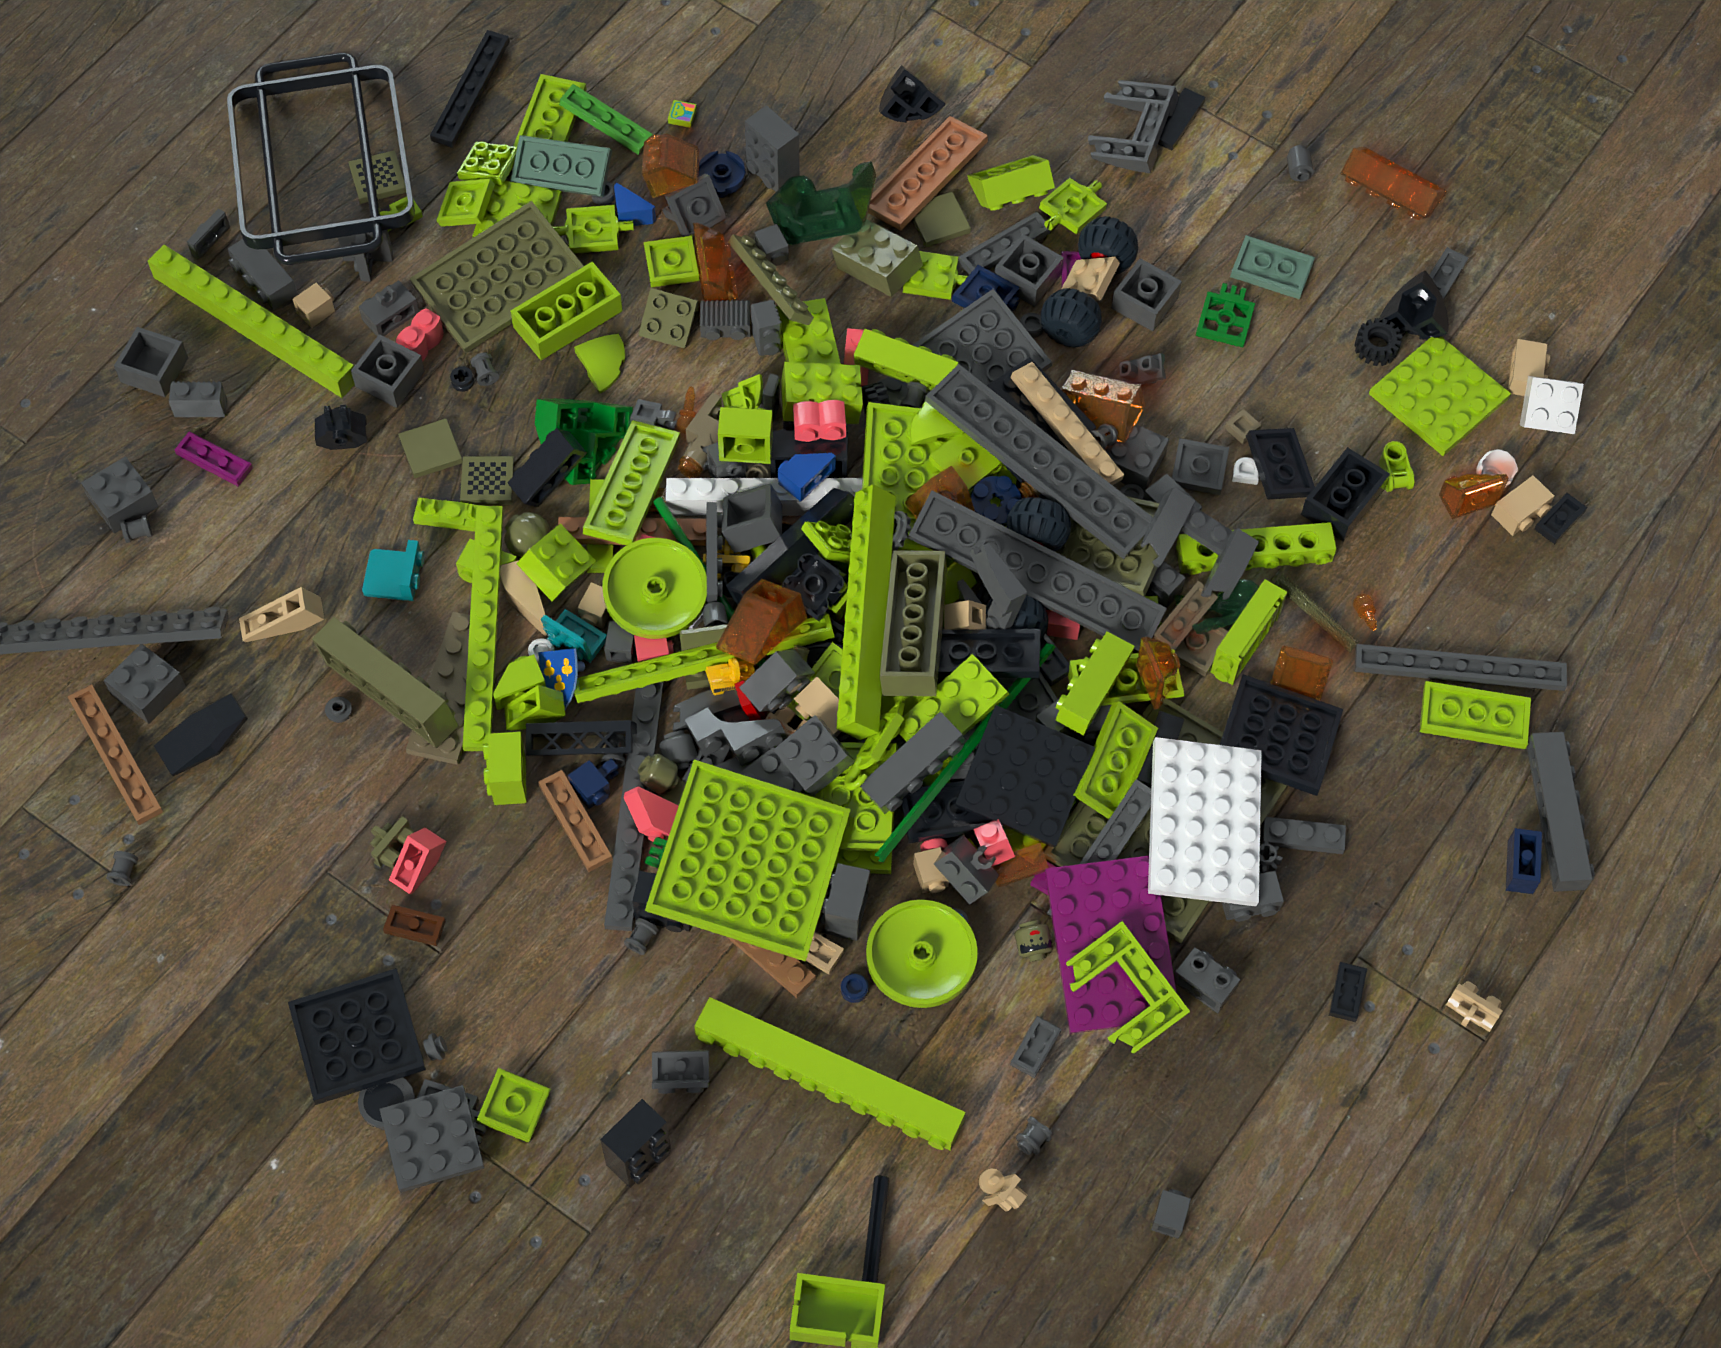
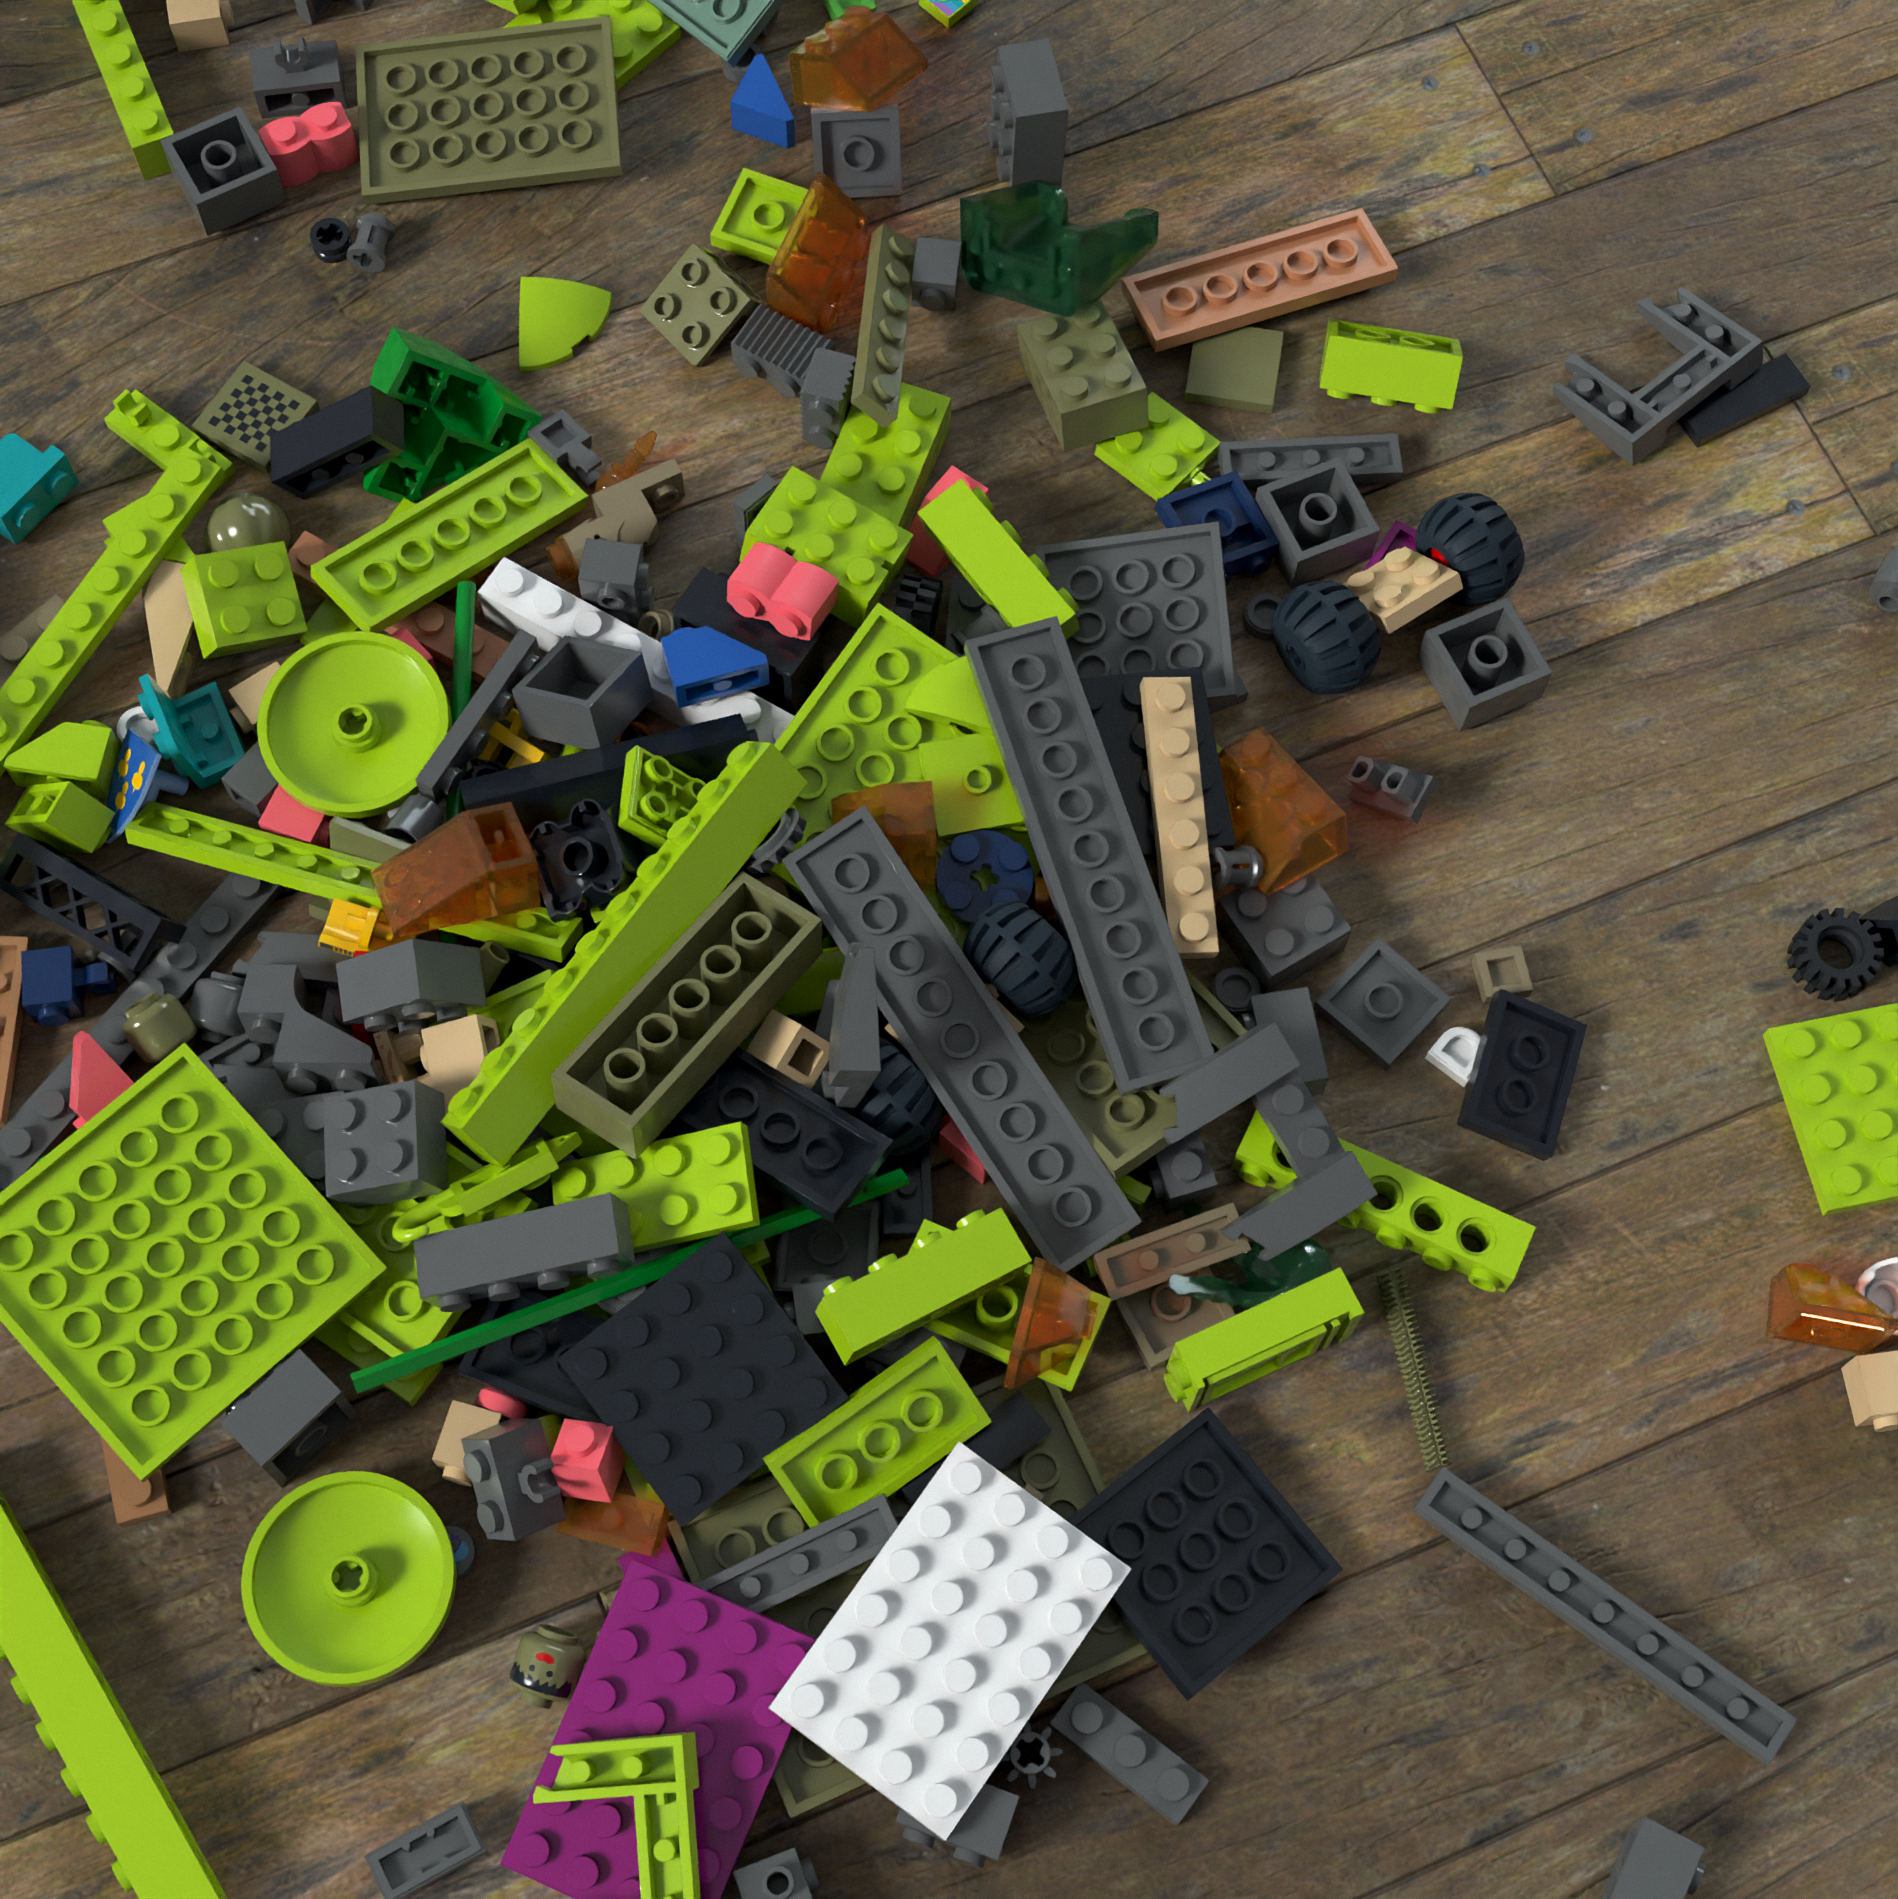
camera: 30 degrees right, 5 degrees up
black hinge [315,404,367,450] -> none
olive tile [398,418,463,479] -> none
lime brick [510,262,622,360] -> none
lime plate [553,205,634,254] -> none
dark blue plate [698,151,746,198] -> none
lime brick [718,406,773,464] -> none
lime brick [721,374,763,409] -> none
tan plate [806,932,844,975] -> none
dark blue tile [841,973,868,1003] -> none
black brick [879,65,946,123] -> none
lime plate [1039,178,1107,235] -> none
green piece [1196,283,1255,348] -> none
sand green tile [1230,235,1315,299] -> none
clear orange slope [1270,645,1333,700] -> none
black brick [1301,447,1390,542] -> none
clear orange bar [1353,593,1377,631] -> none
lime piece [1379,441,1414,492] -> none
lime plate [1419,681,1531,749] -> none

